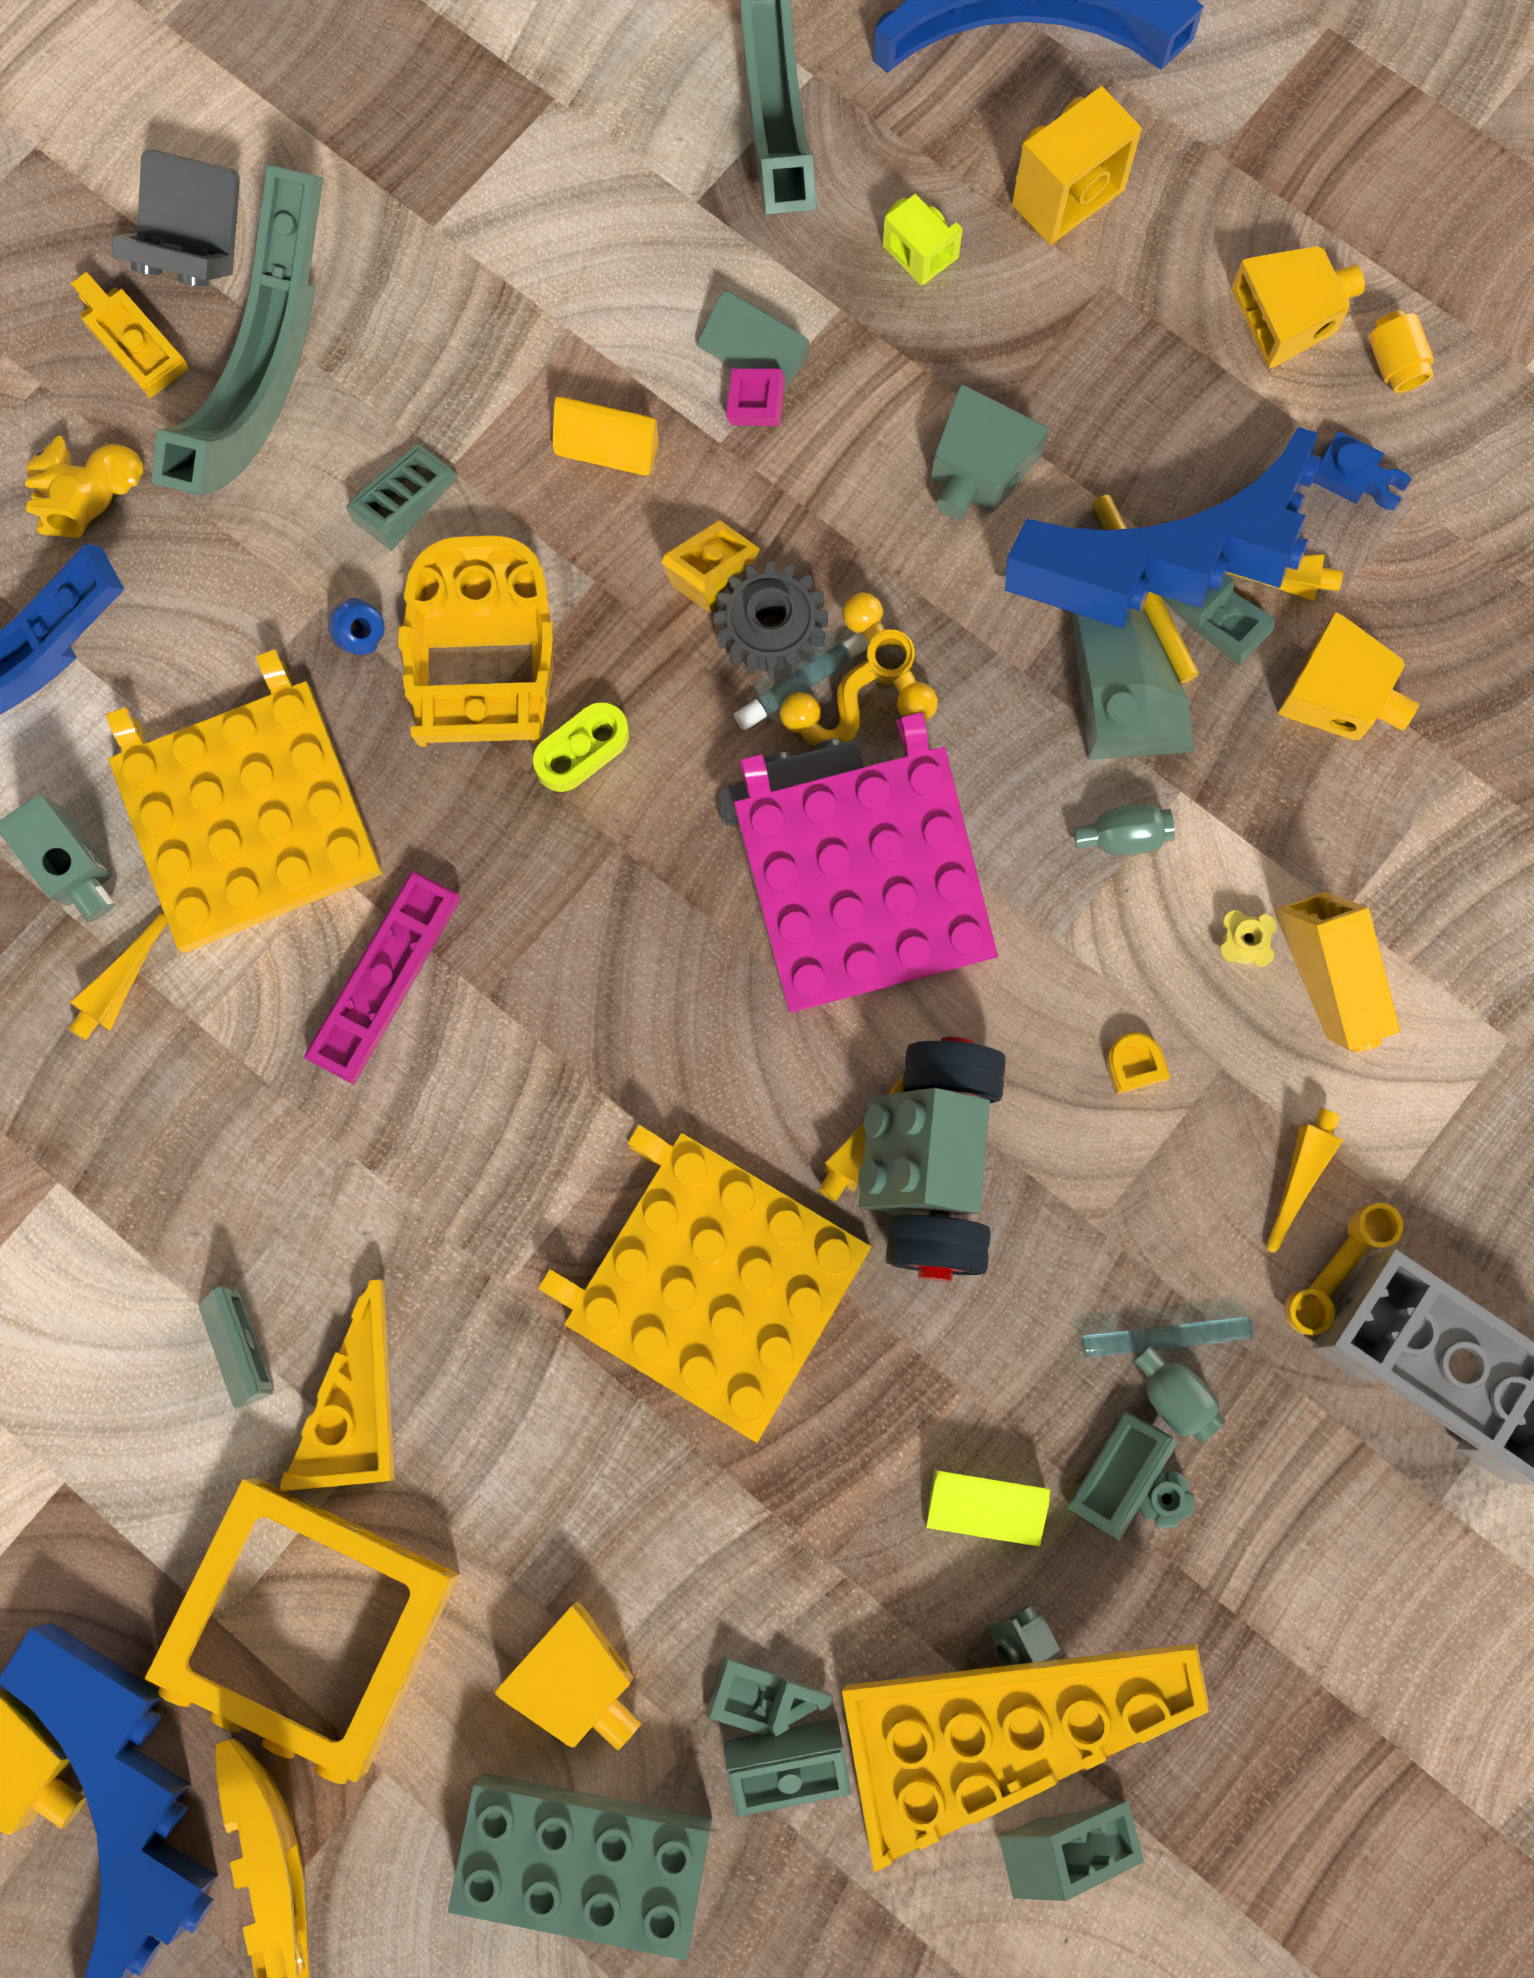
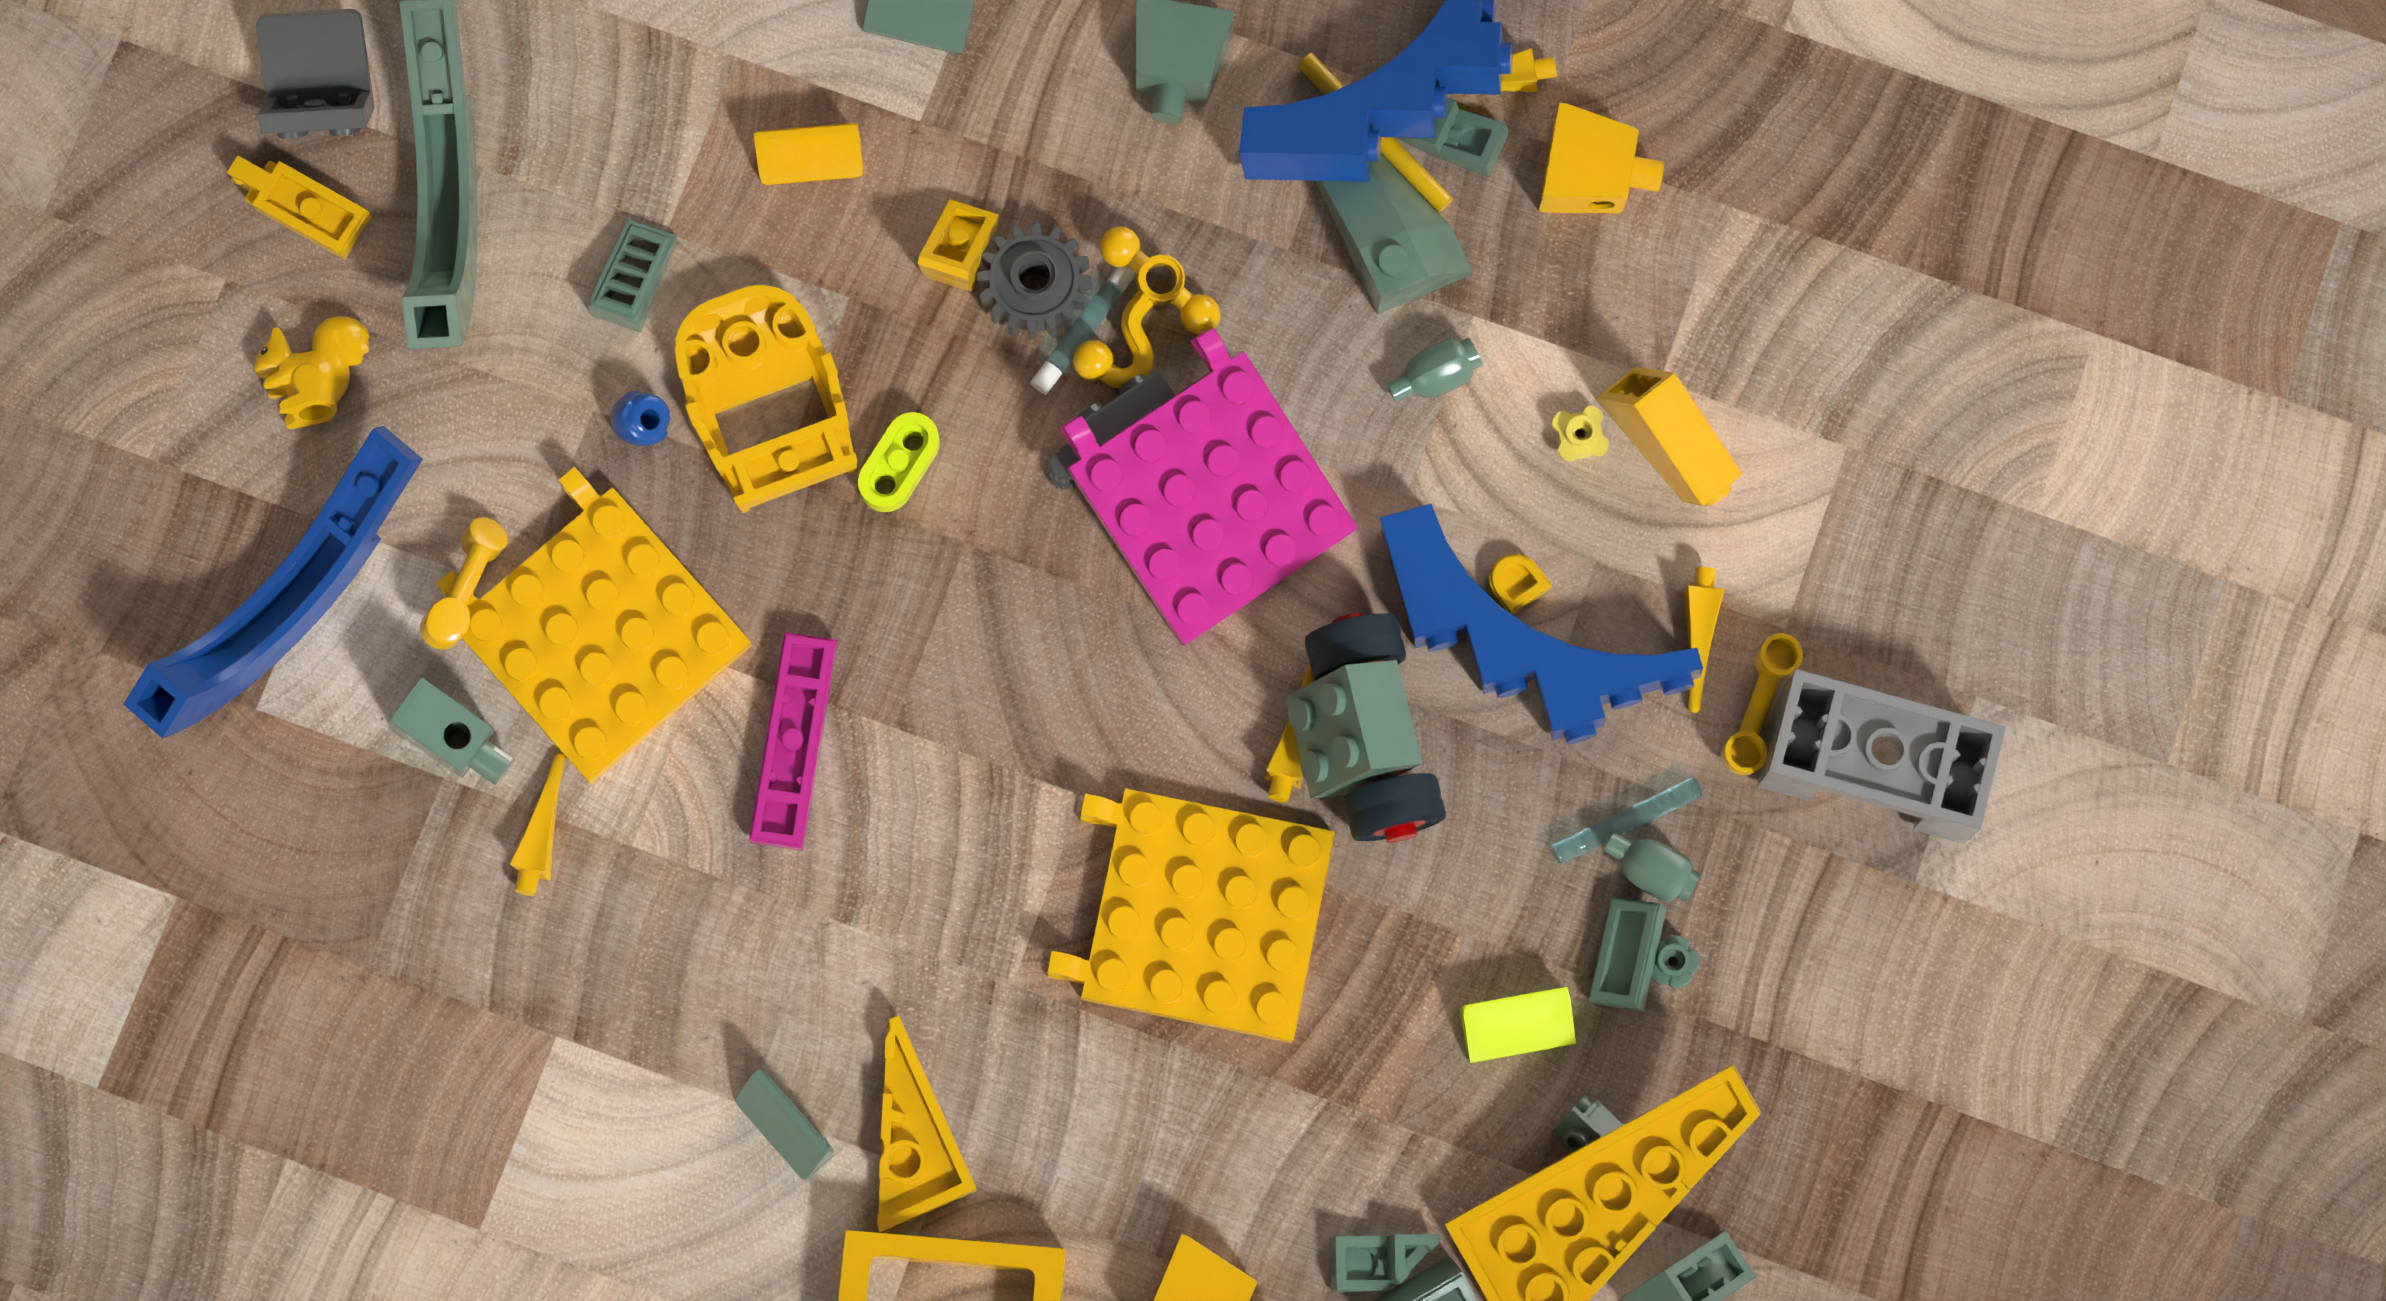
camera: 25 degrees left, 0 degrees up
dark pink plate [726,369,786,426] -> none
none -> yellow bar [420,517,508,650]
none -> blue arch [1380,504,1703,744]

